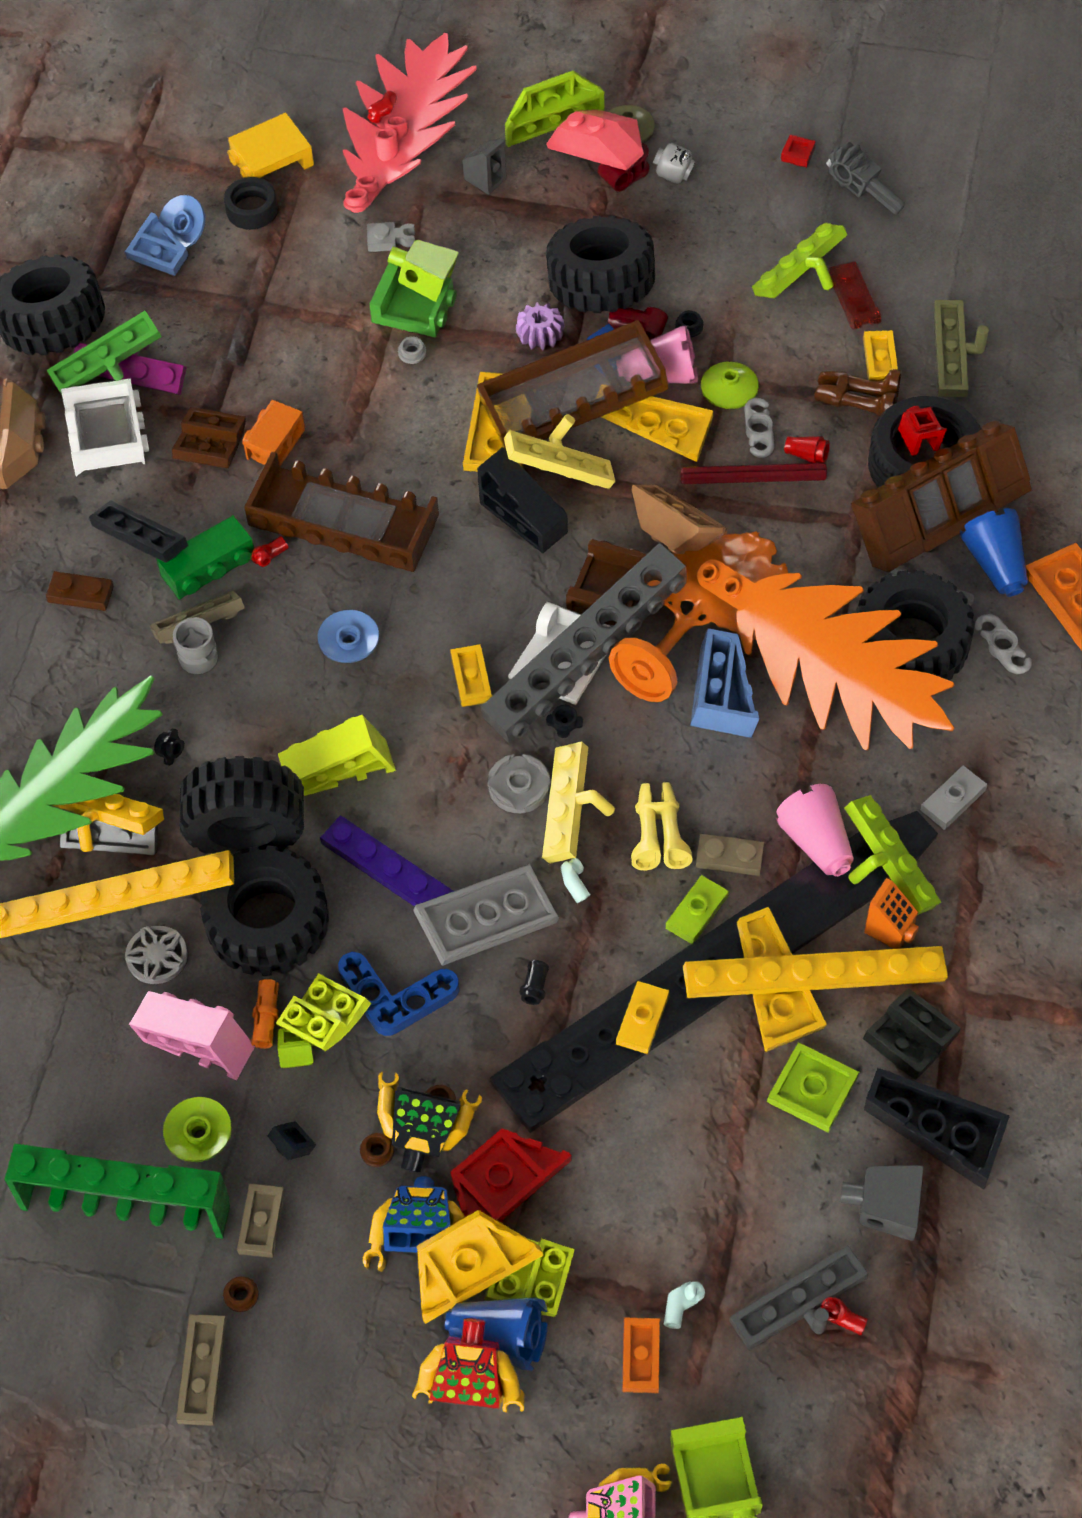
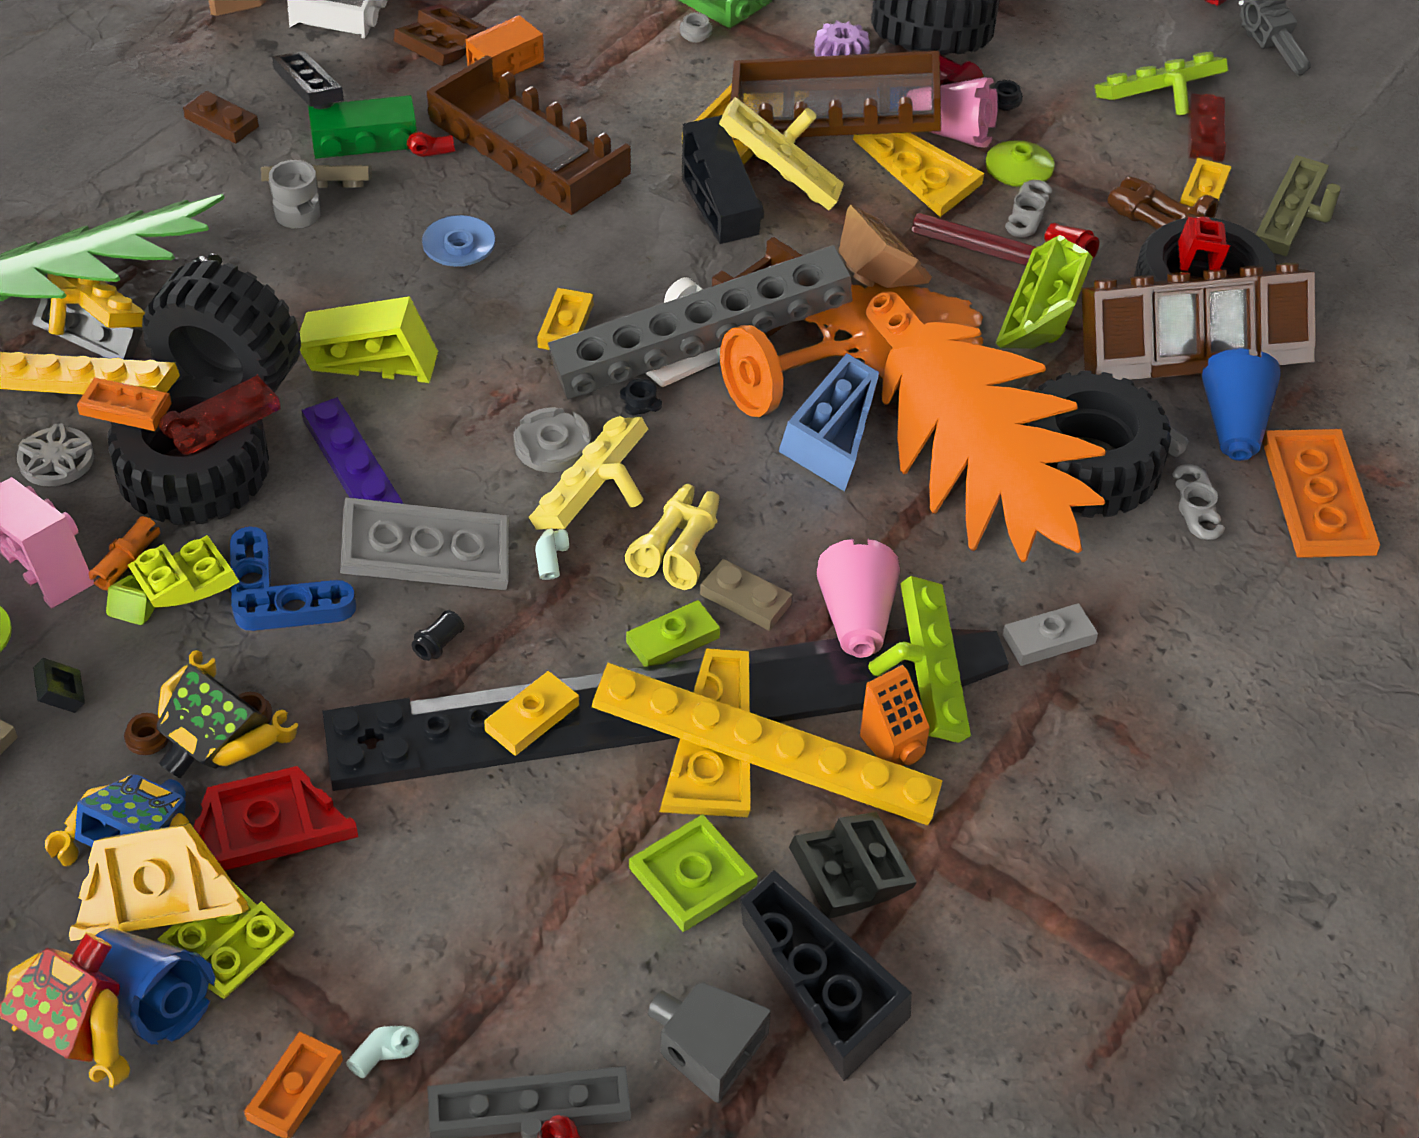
camera: 20 degrees right, 10 degrees down
none -> orange plate [77,377,172,431]
none -> clear red plate [159,375,281,455]
none -> lime wedge [995,235,1093,349]

